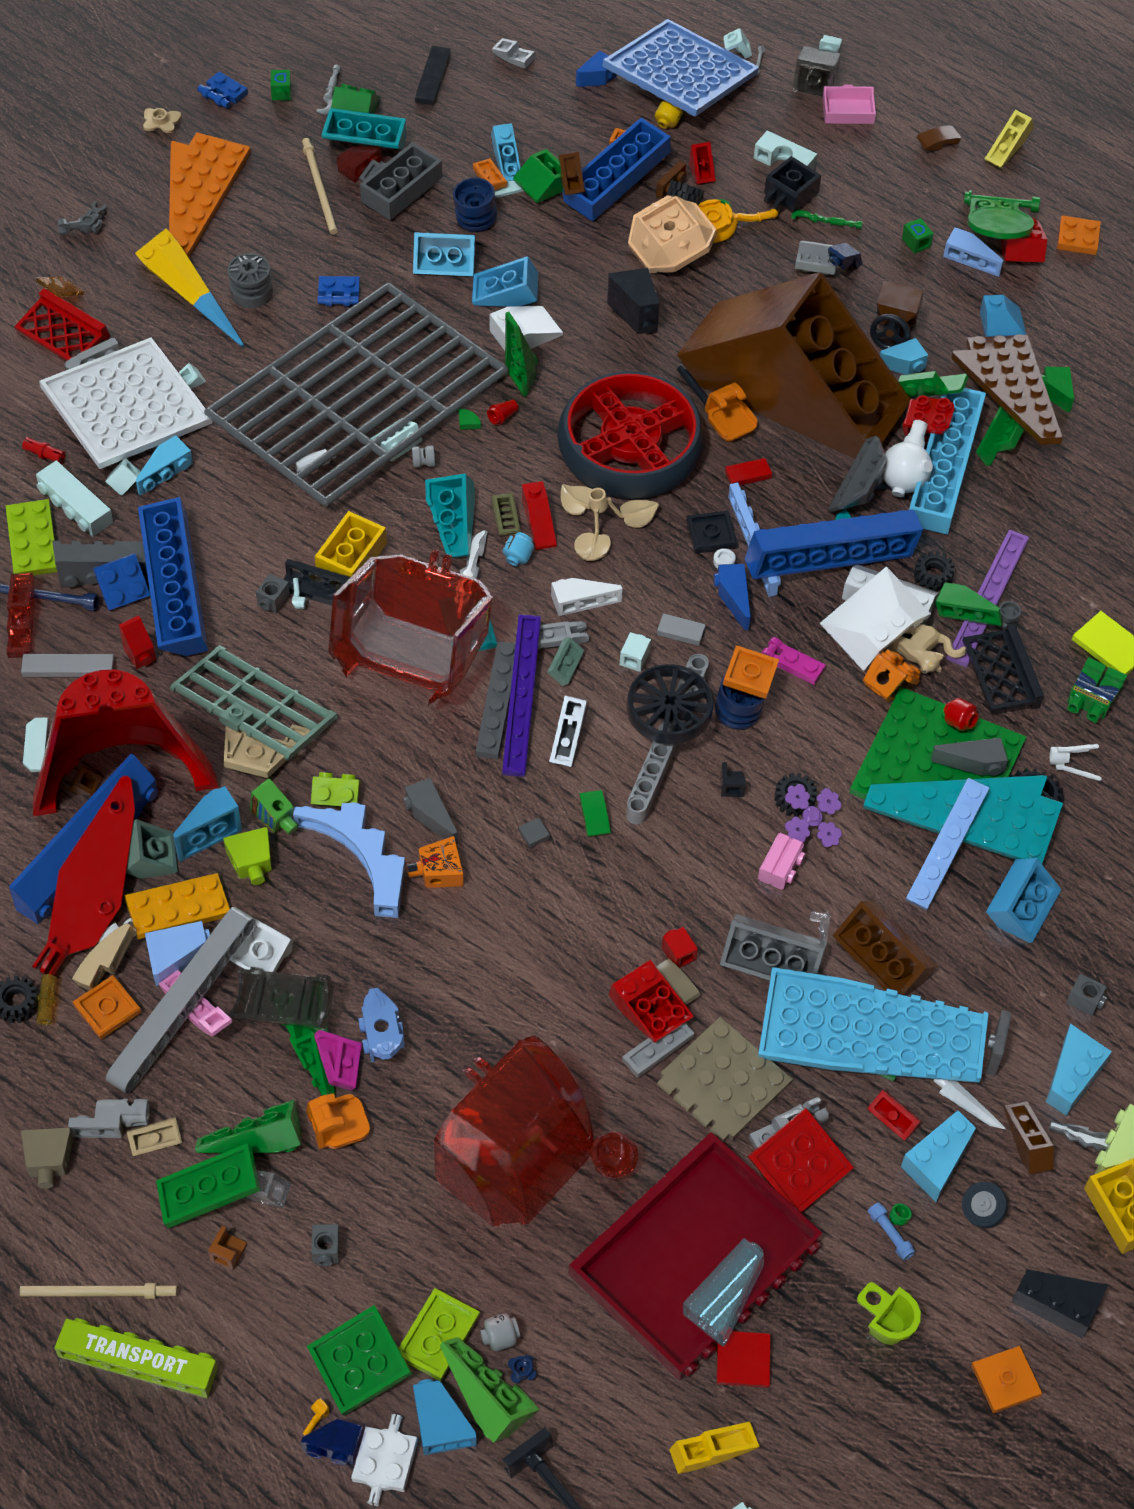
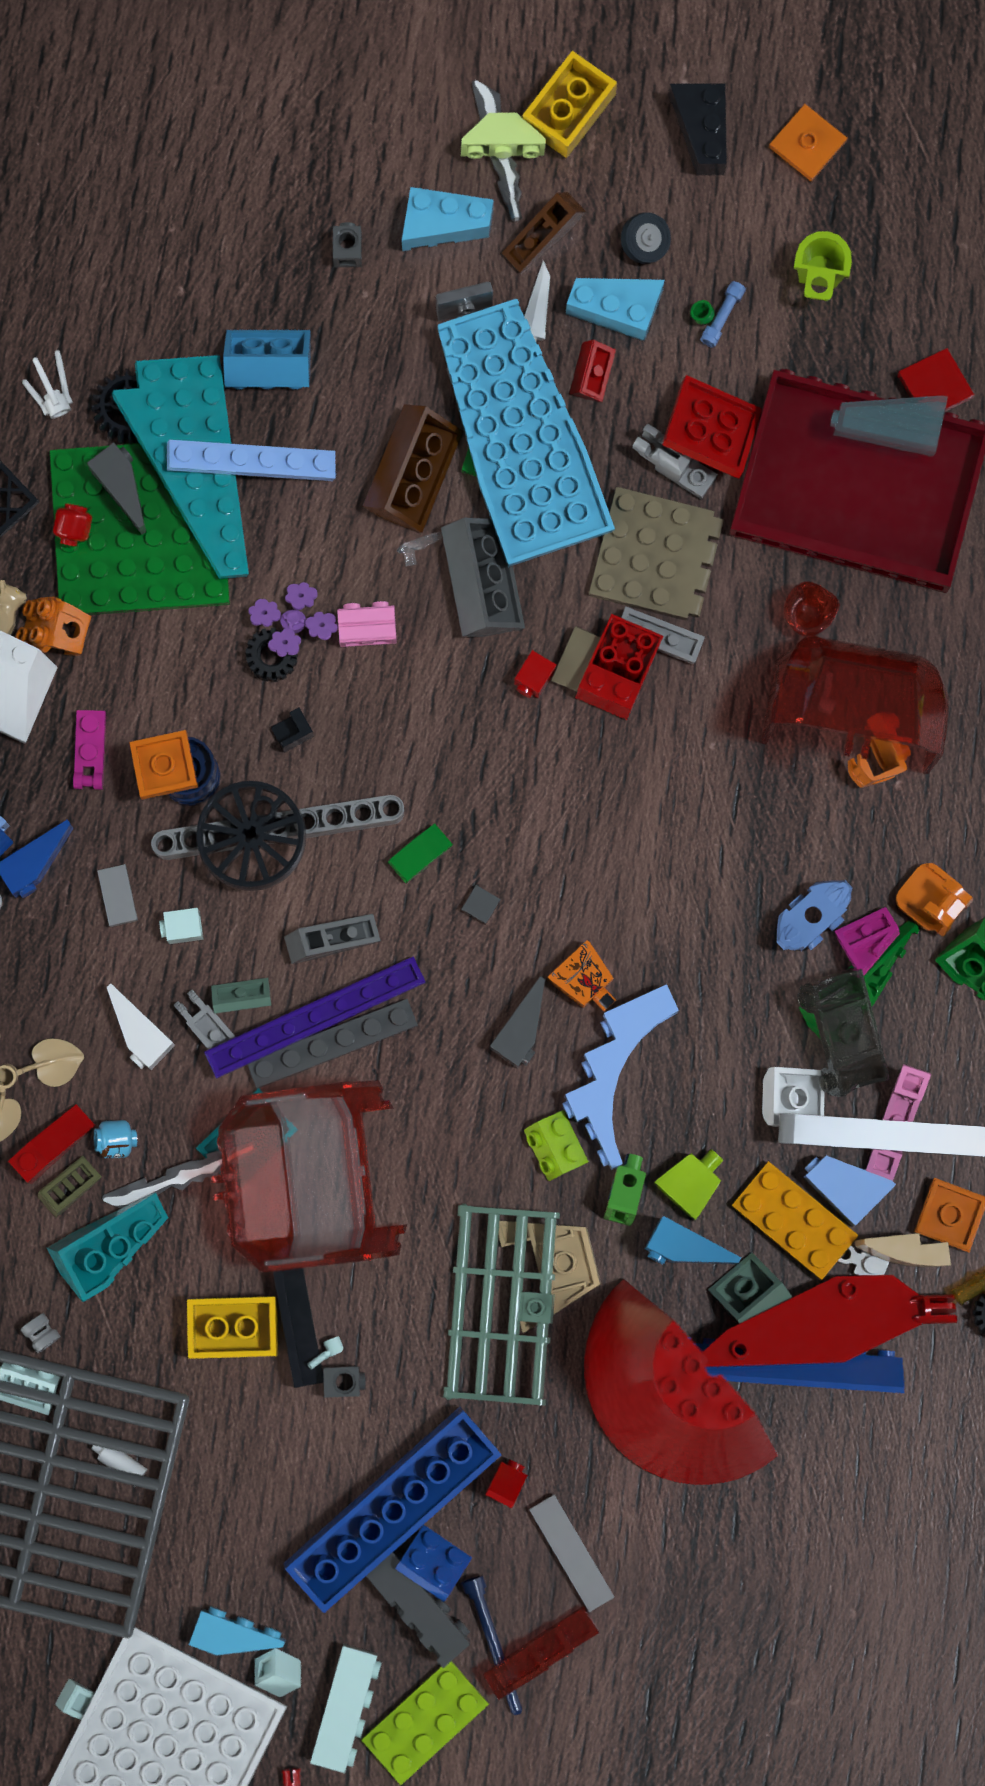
camera: 120 degrees left, 25 degrees up
light aqua piece [23,718,48,772] -> none

